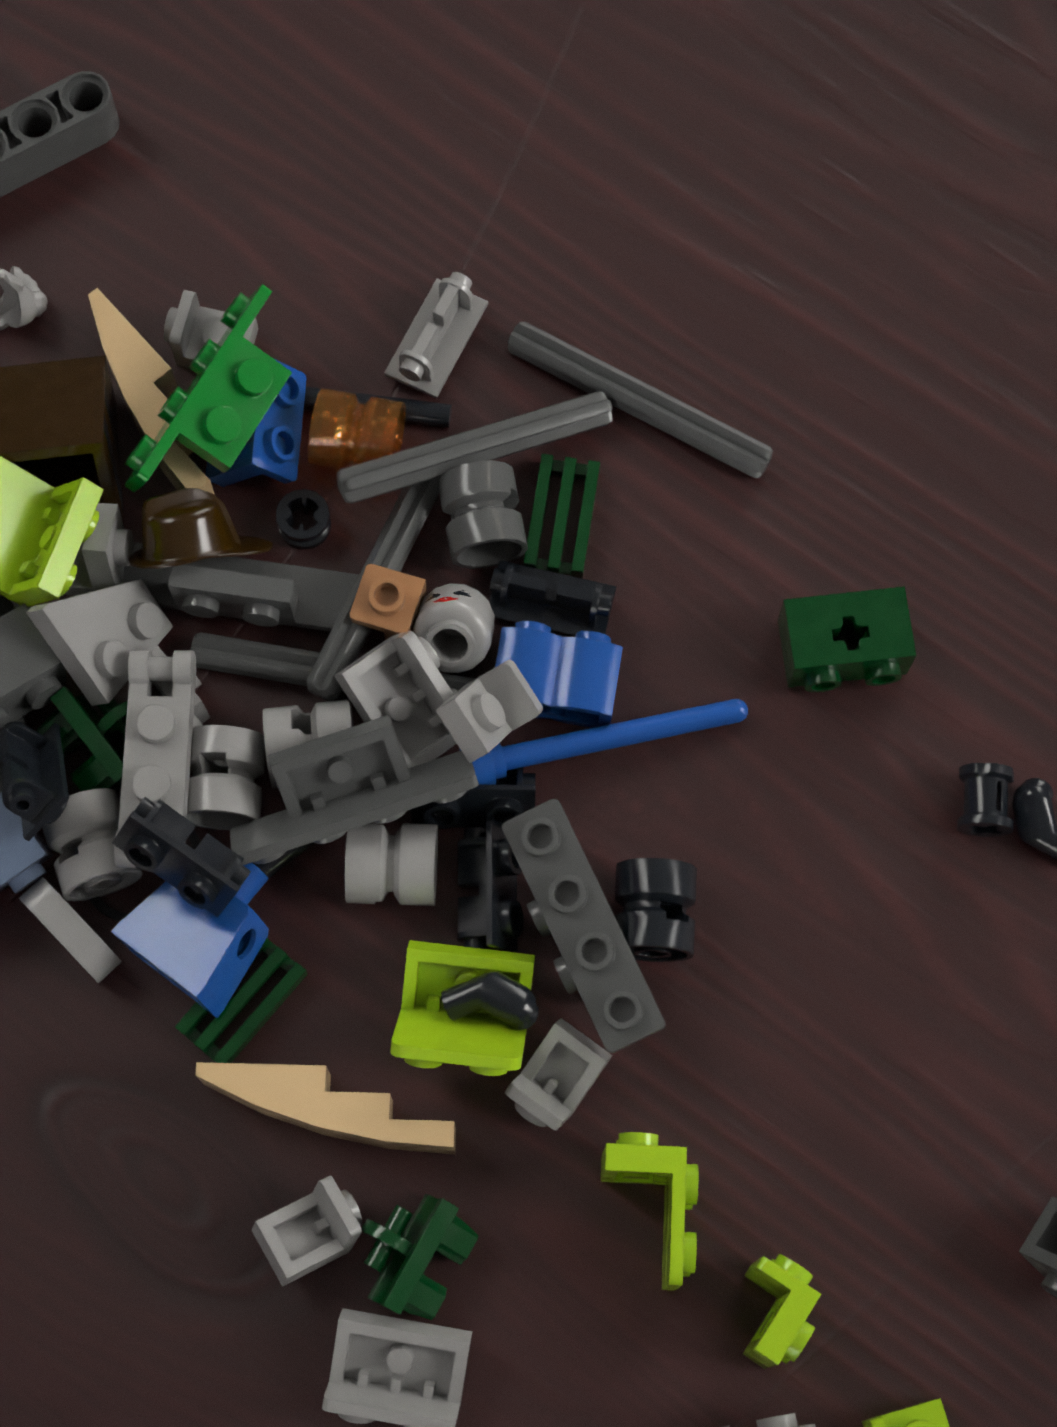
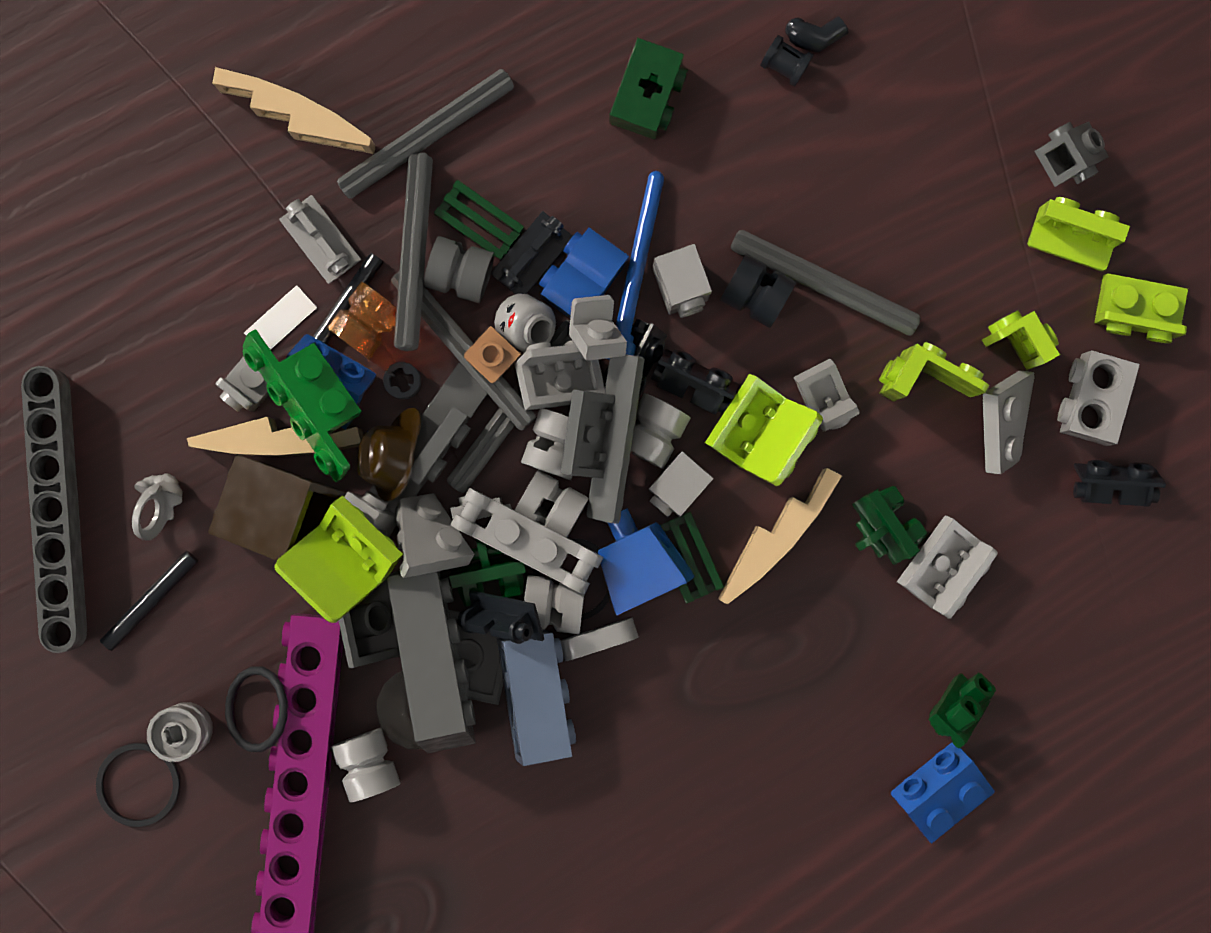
camera: 65 degrees left, 15 degrees up
black hinge [112,796,251,918] -> none
light grey bracket [251,1175,362,1287] -> none
black arm [441,971,539,1030] -> none
dark grey bracket [502,799,666,1053] -> none
none -> tan slope [212,67,376,154]
none -> white sticker [244,285,317,350]
none -> light grey brick [648,452,713,517]
none -> light grey brick [652,244,712,318]
none -> dark grey axle [731,230,921,335]
none -> light grey wing [983,371,1034,474]
none -> lime bracket [1027,197,1130,271]

